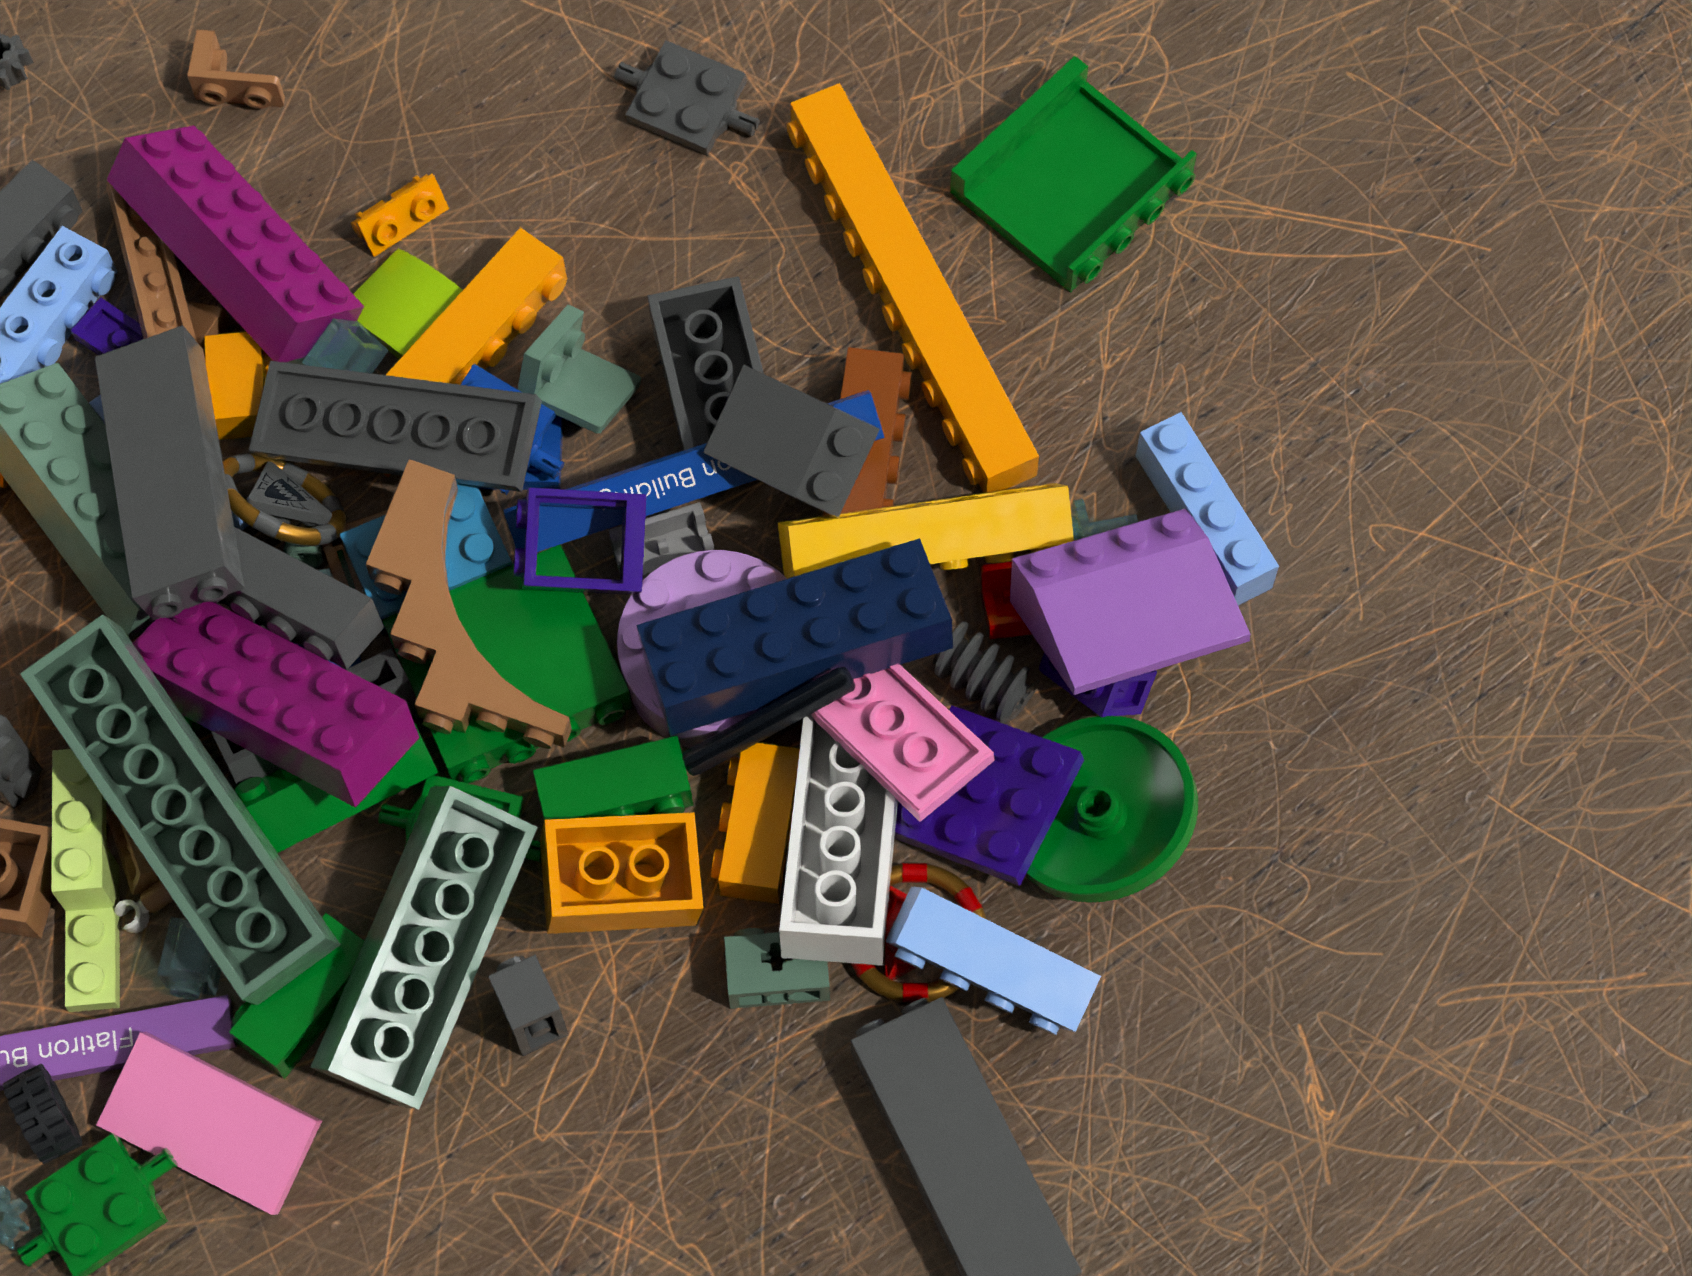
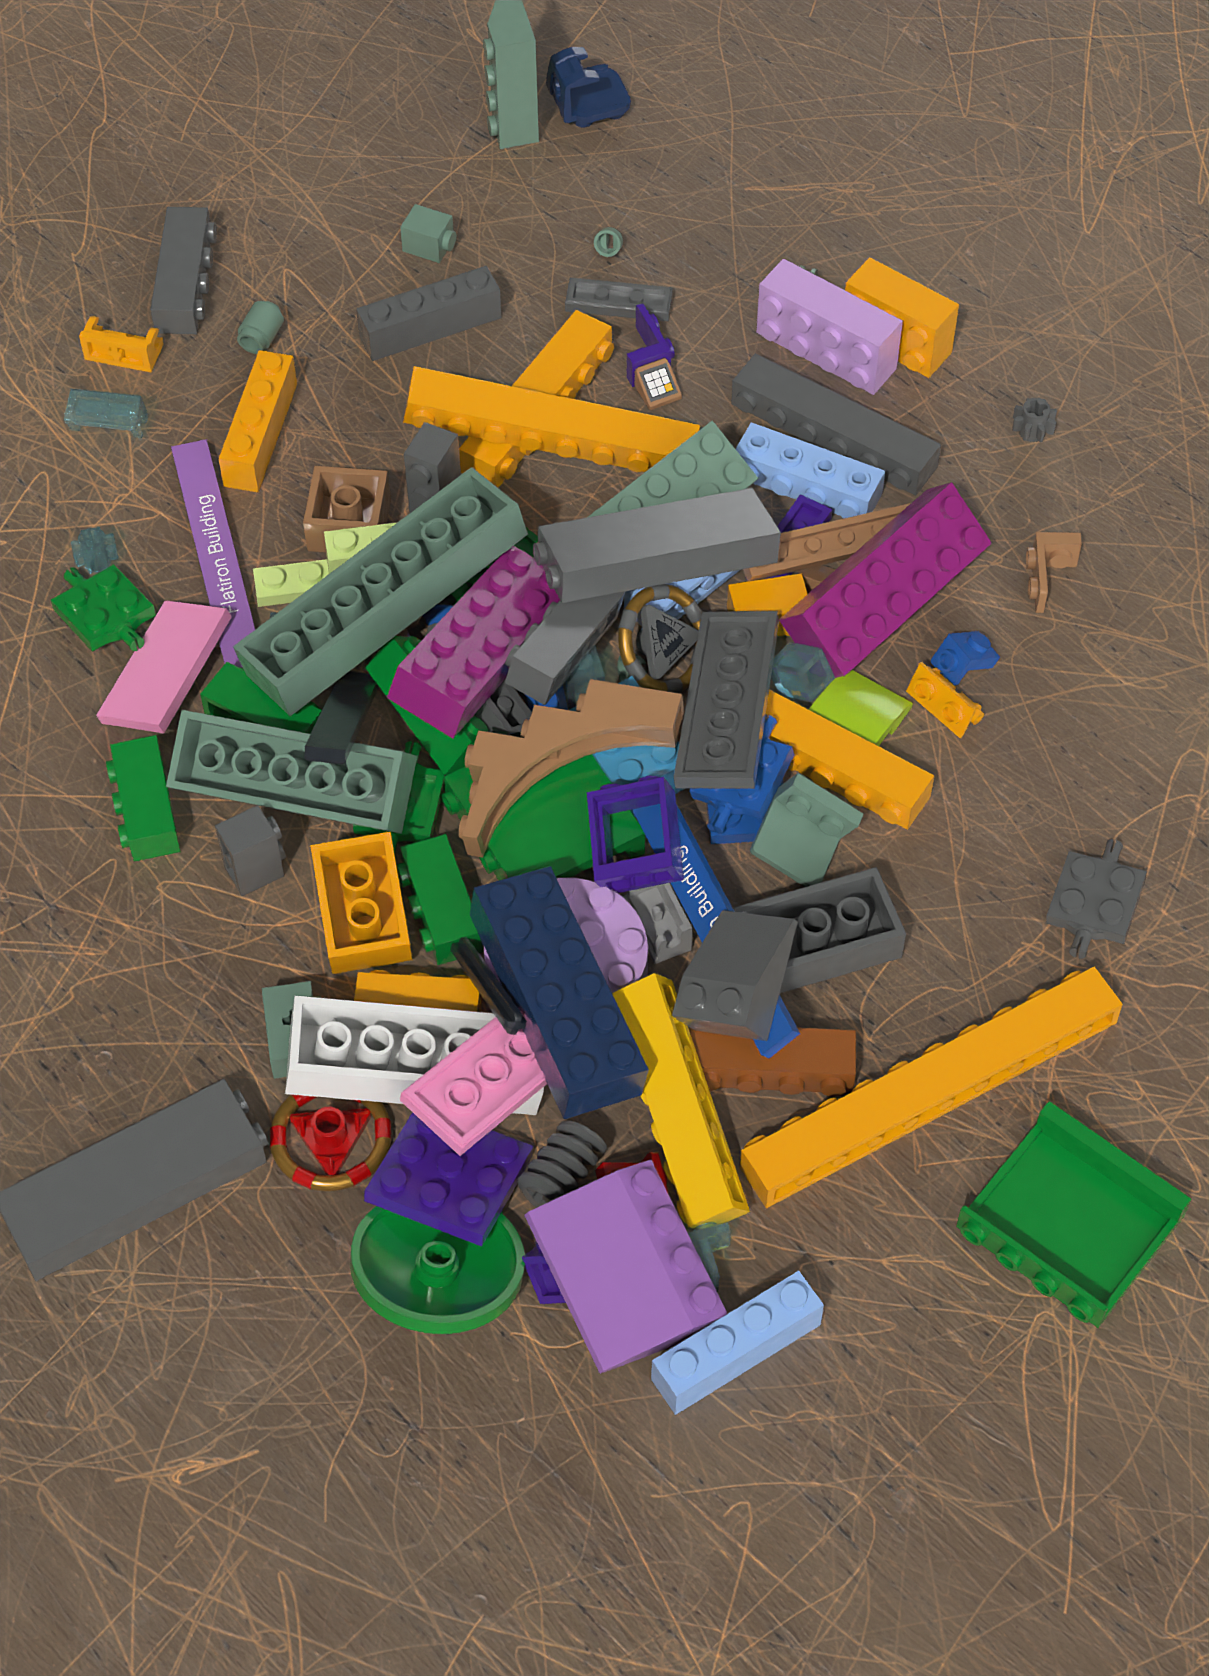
camera: 85 degrees right, 10 degrees down
black tyre [2,1064,82,1164] -> none
light blue brick [885,887,1101,1035] -> none
none -> green brick [106,735,181,862]
none -> black tile [304,672,379,764]
none -> blue bracket [931,631,1000,686]

